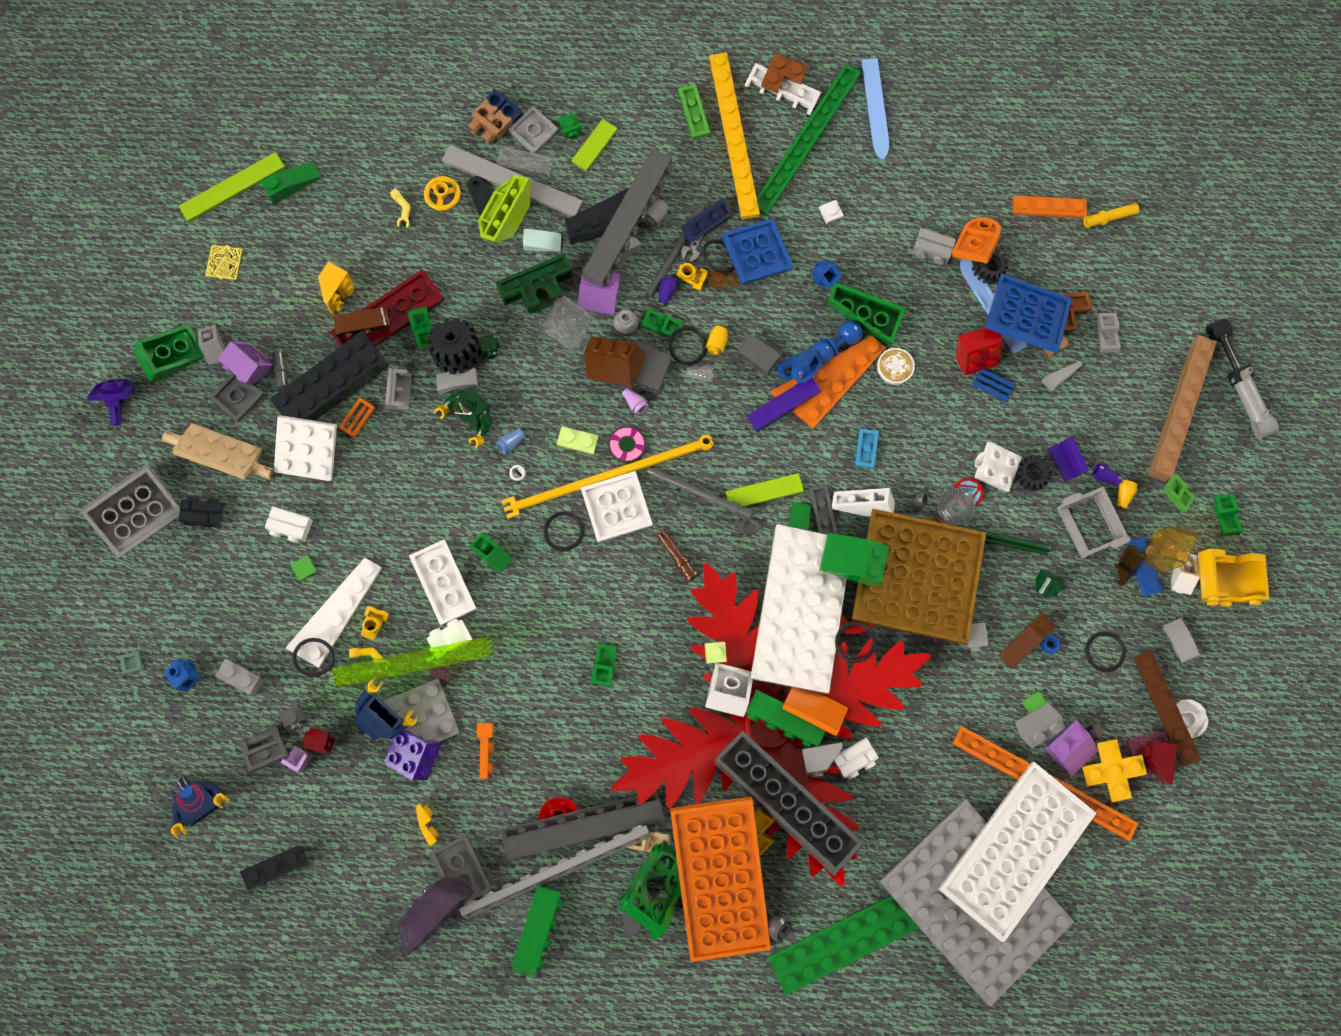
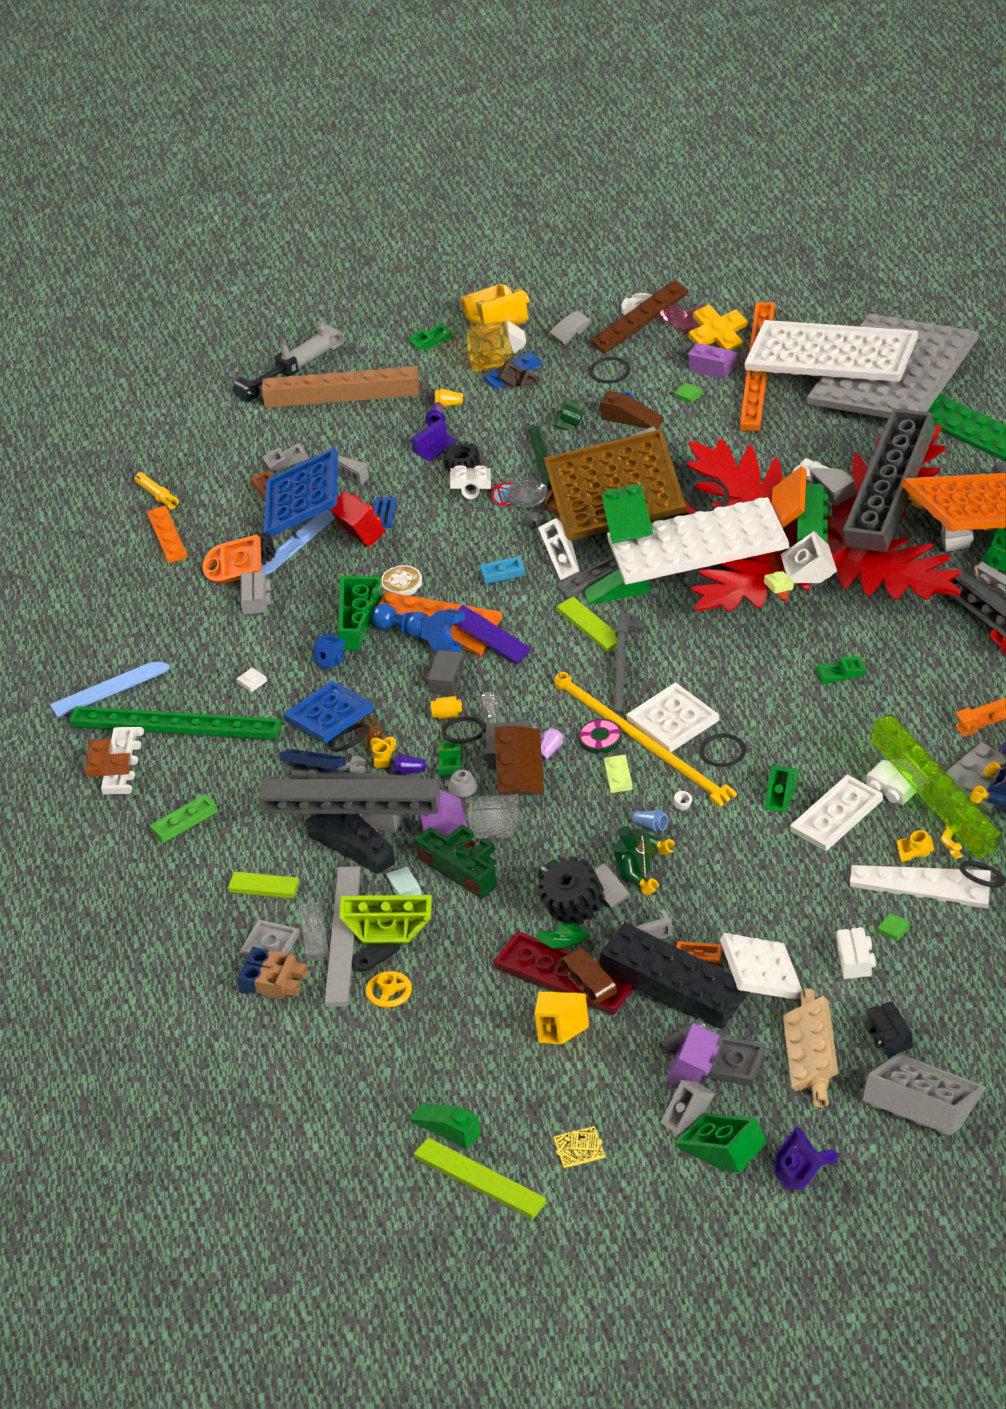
camera: 100 degrees left, 35 degrees down
light yellow arm [390,188,411,229] -> none
green bracket [558,113,582,140] -> none
reddish brown pin [655,528,700,583] -> none
yellow plate [709,52,760,220] -> none
light grey brick [1015,703,1065,748] -> none
light grey piece [1057,487,1130,559] -> none
dark red slope [1143,741,1177,785] -> none
bright green slope [1164,474,1196,512] -> none

